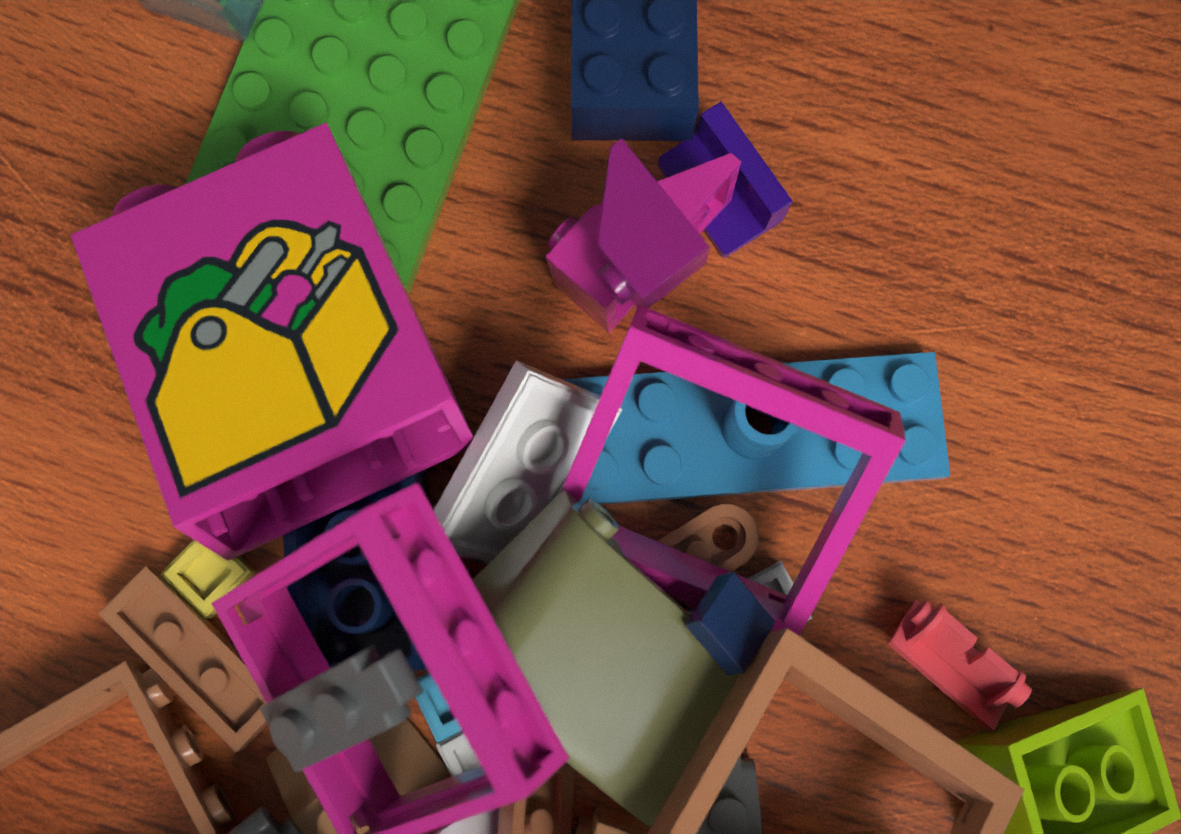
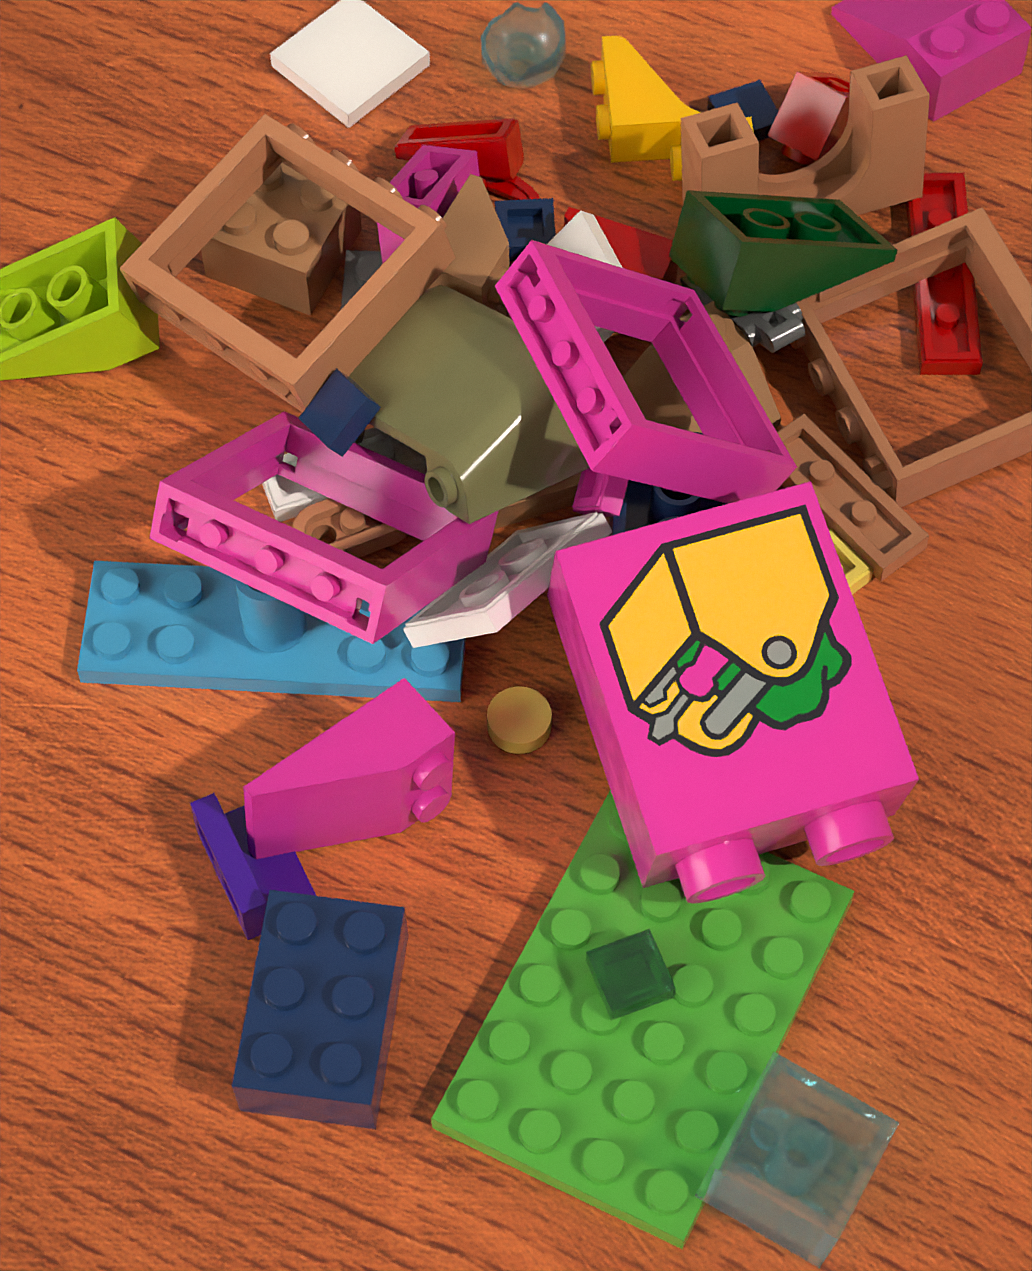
camera: 170 degrees left, 20 degrees down
dark grey hinge [259,645,424,773] -> none
magenta slope [597,138,710,308] -> none
coral hinge [887,599,1032,733] -> none
none -> light yellow tile [487,686,552,754]
none -> clear green tile [586,929,676,1020]

